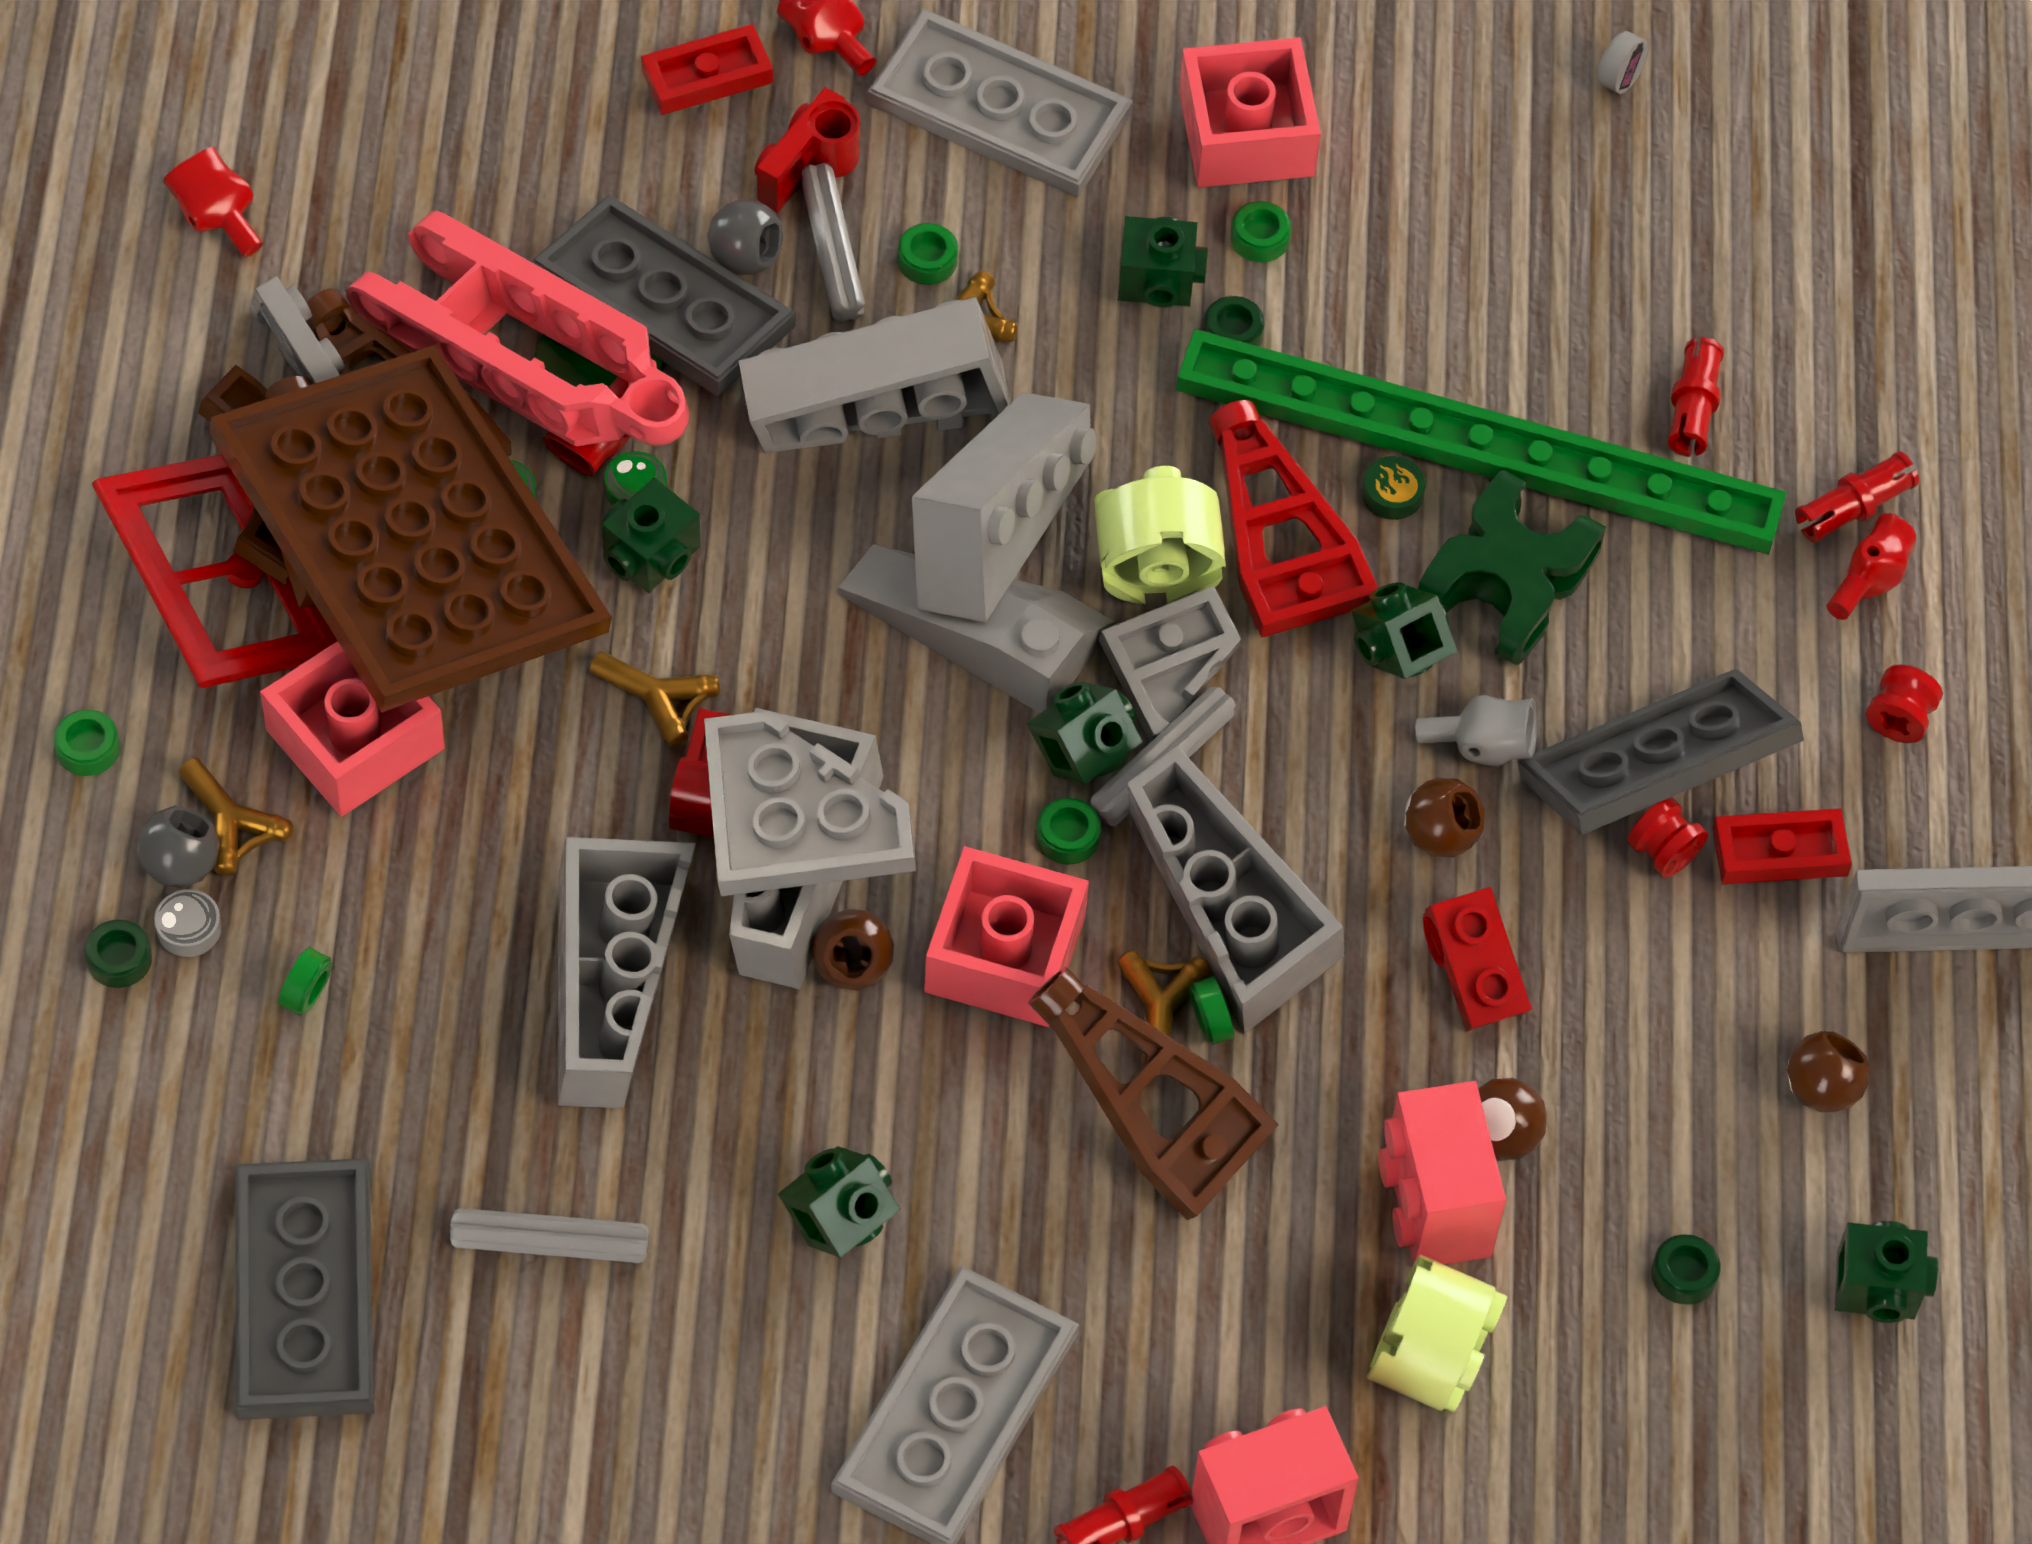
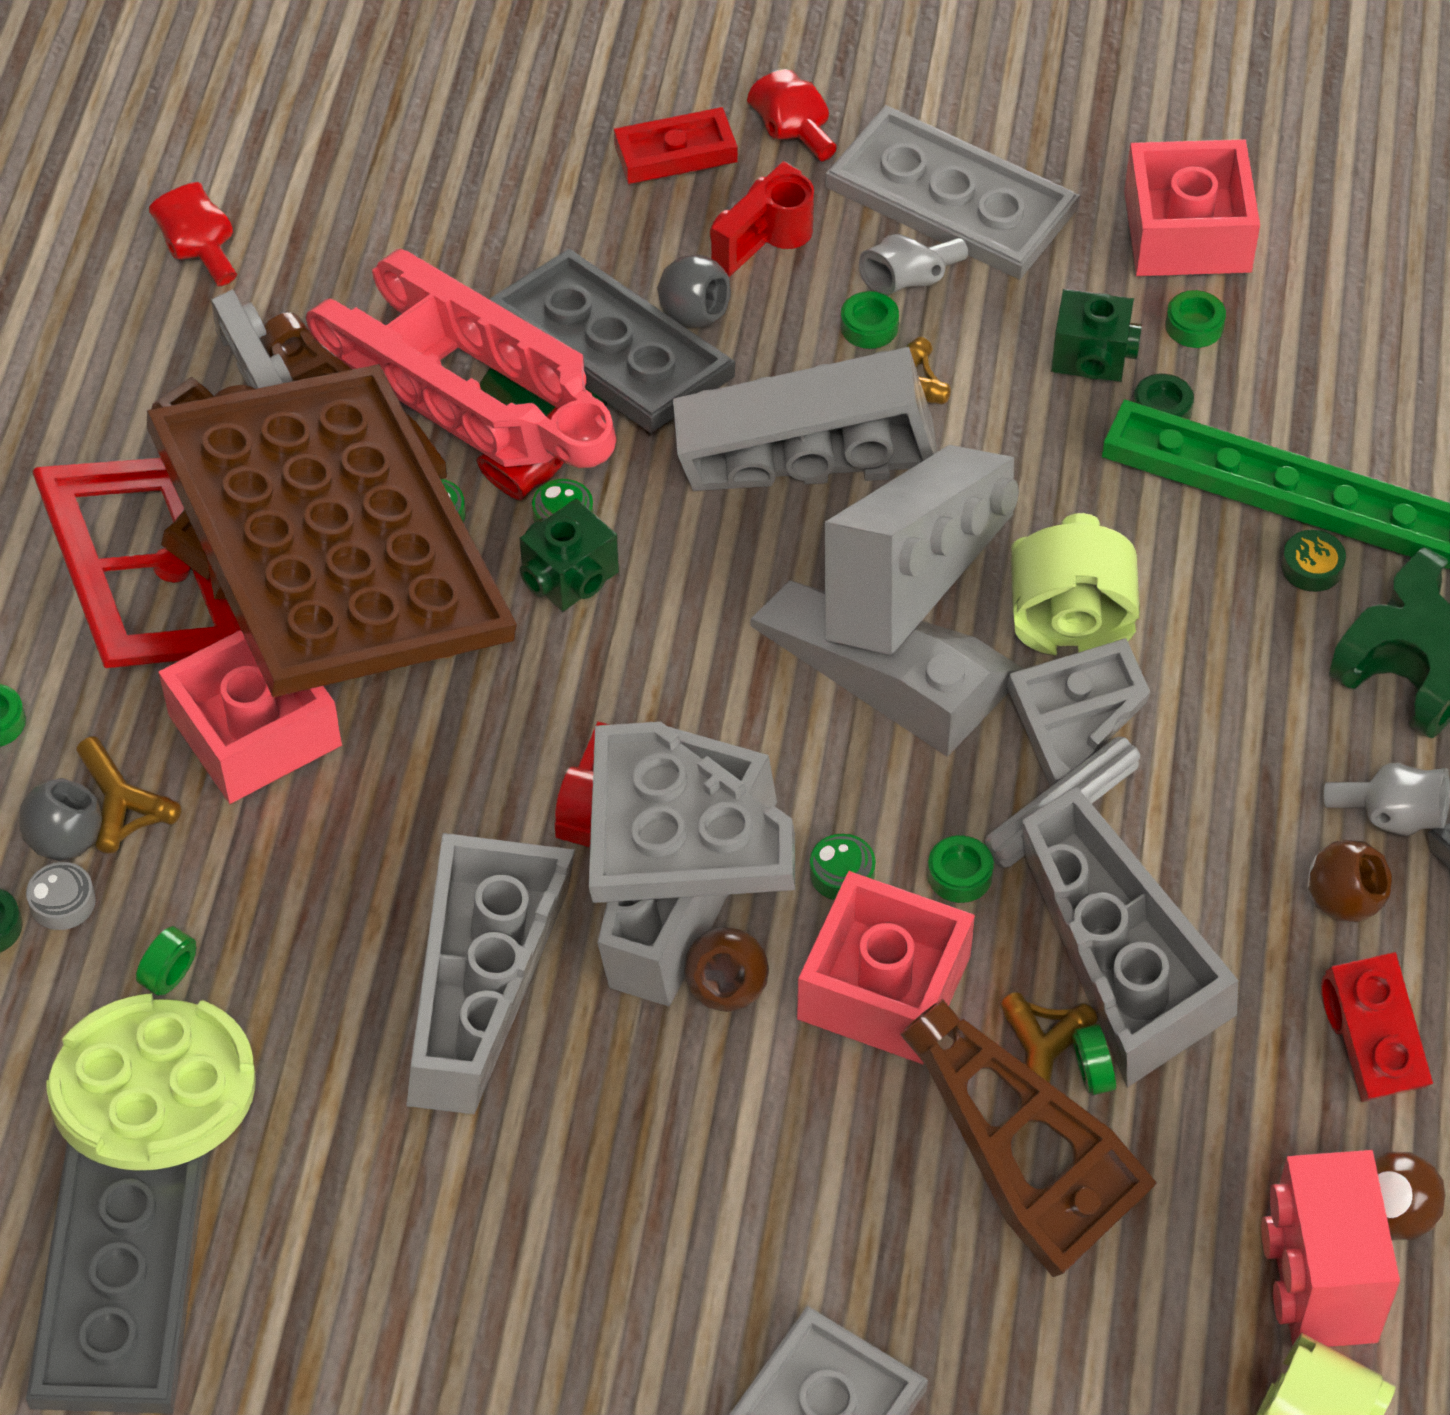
camera: 10 degrees right, 5 degrees down
light grey axle [450,1208,649,1263] -> none
pearl gold piece [589,650,721,748] -> none
dark green brick [778,1146,900,1258] -> none
light grey axle [801,163,865,322] -> none
dark green brick [1026,681,1143,784] -> none
red plate [1209,400,1378,638] -> none
dark green brick [1351,582,1458,679] -> none
none -> yellowish green tile [46,993,256,1170]
none -> green tile [810,834,876,900]
none -> light grey piece [859,234,968,295]

